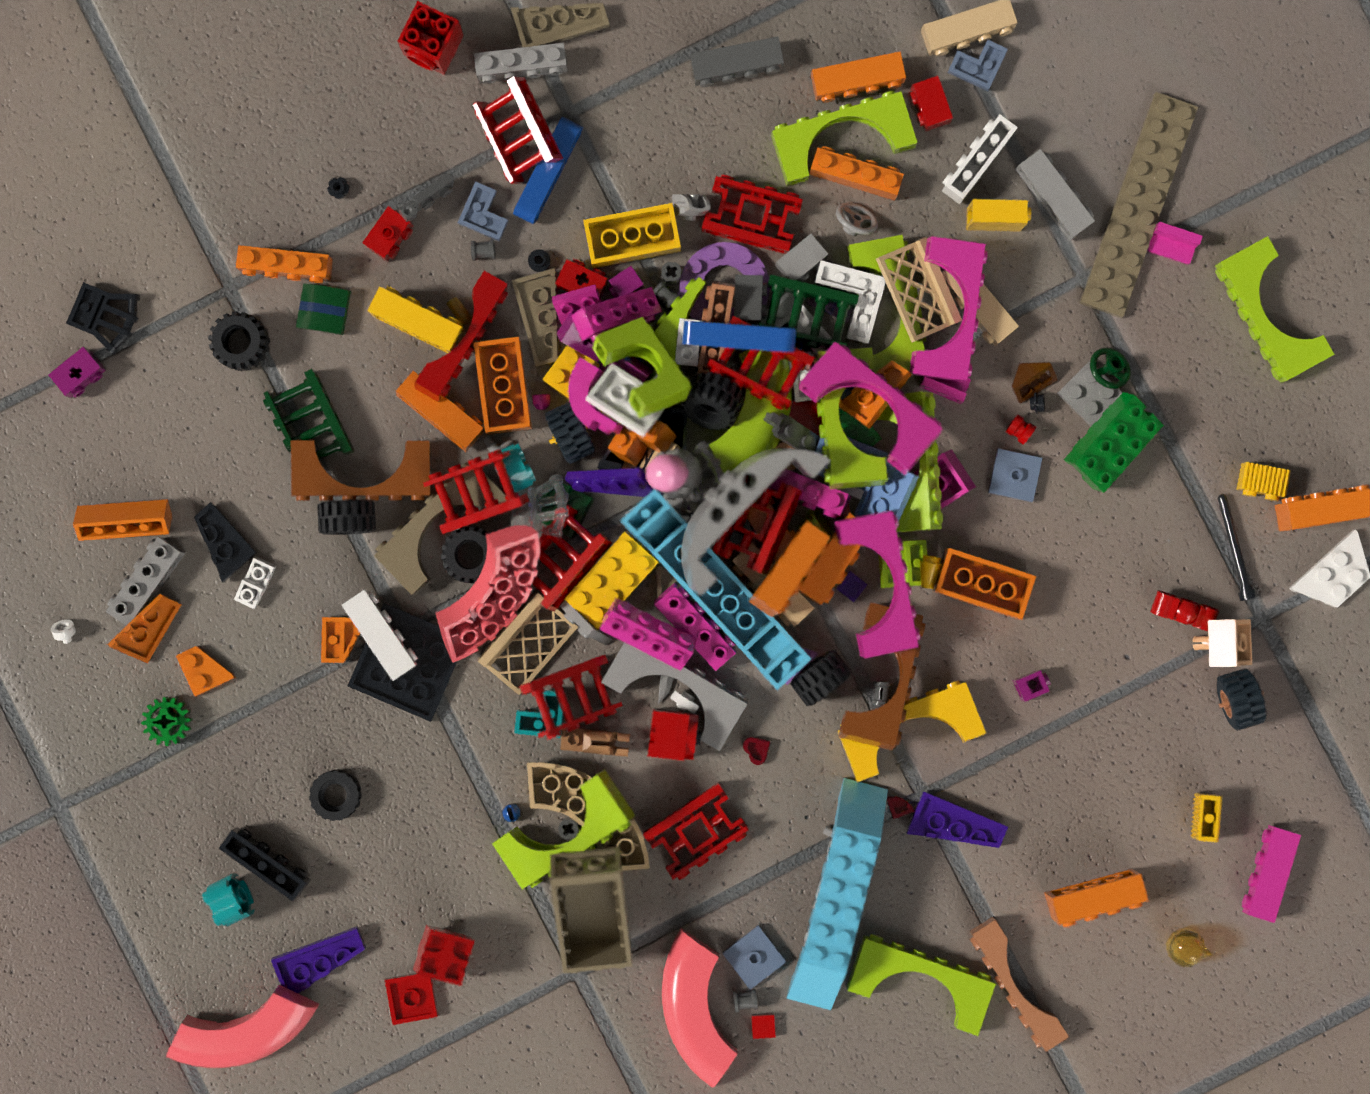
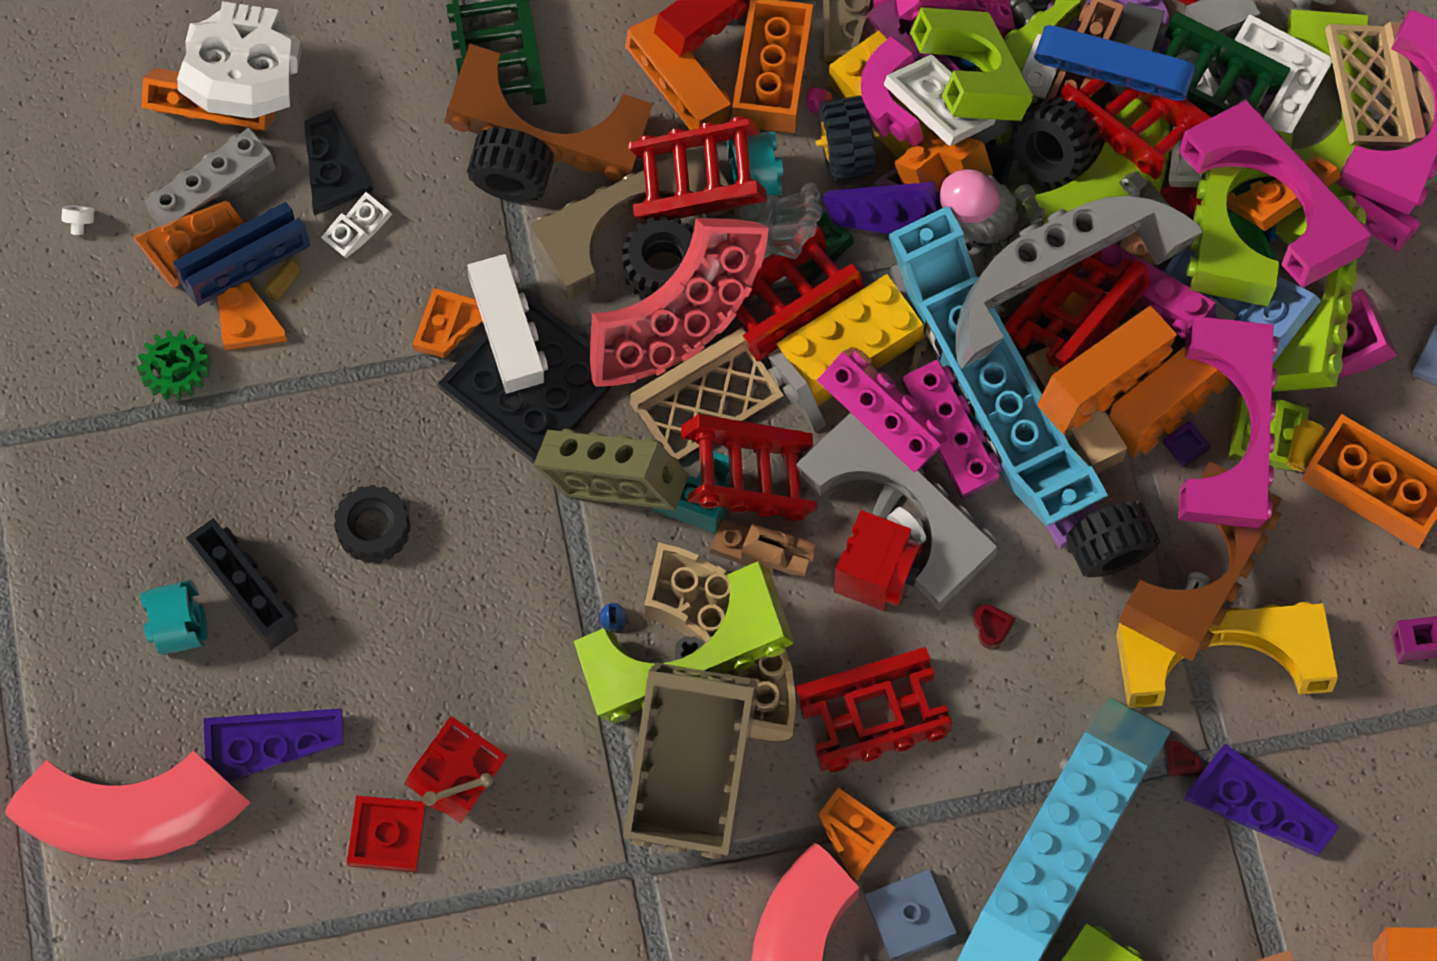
camera: 15 degrees right, 20 degrees down
none -> dark blue brick [173,202,310,307]
none -> white brick [177,1,302,119]
none -> clear yellow piece [263,259,302,301]
none -> dark tan hinge [422,773,494,806]
none -> olive brick [534,429,689,510]
none -> orange wing [818,787,895,883]

